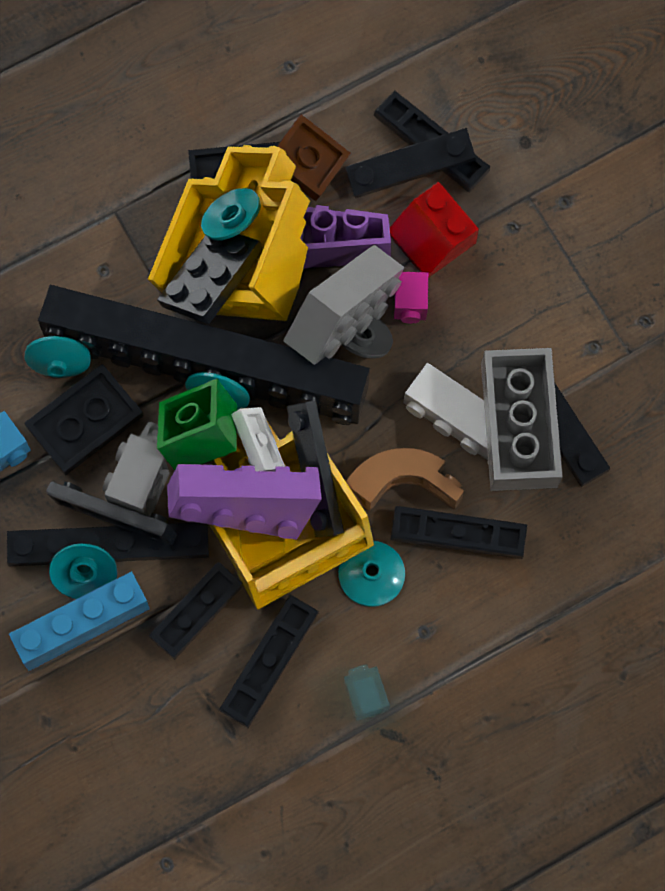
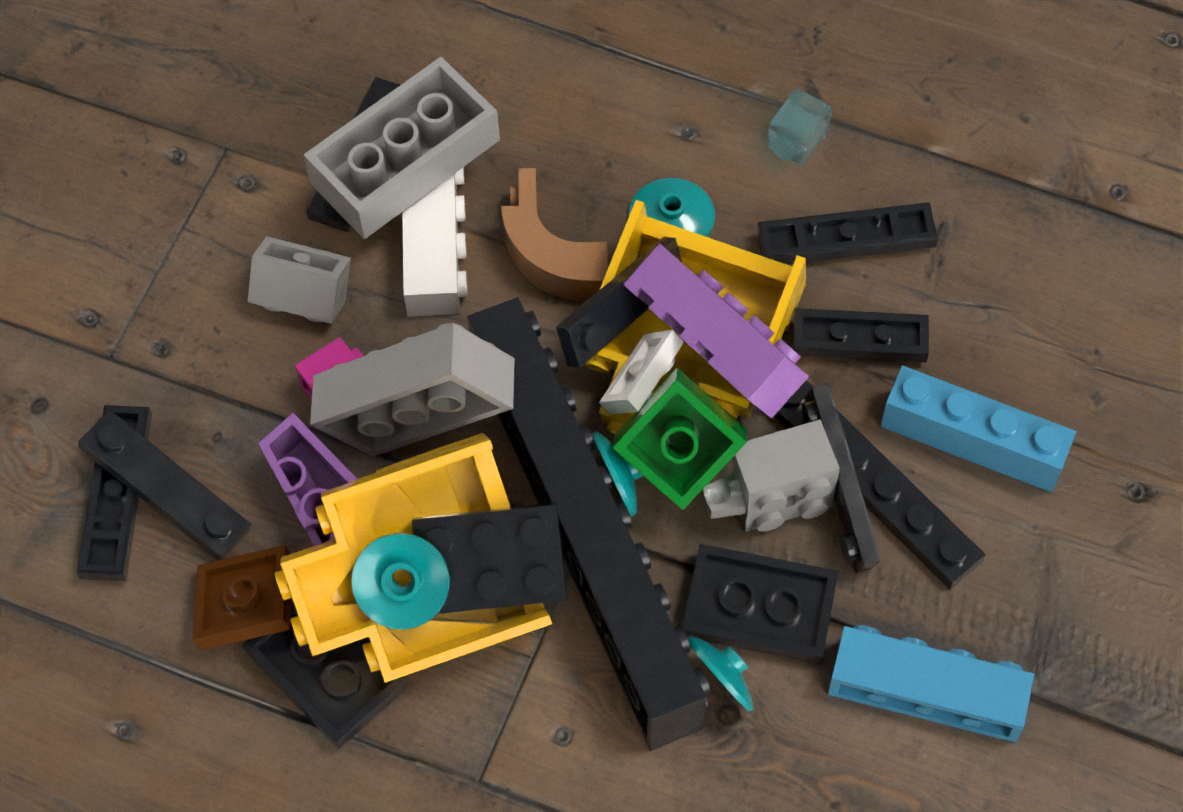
camera: 125 degrees left, 10 degrees down
teal dish [49,544,117,599] -> none
red slope [389,182,479,278] -> none
black plate [390,505,527,559] -> none
none -> light grey brick [247,236,351,324]

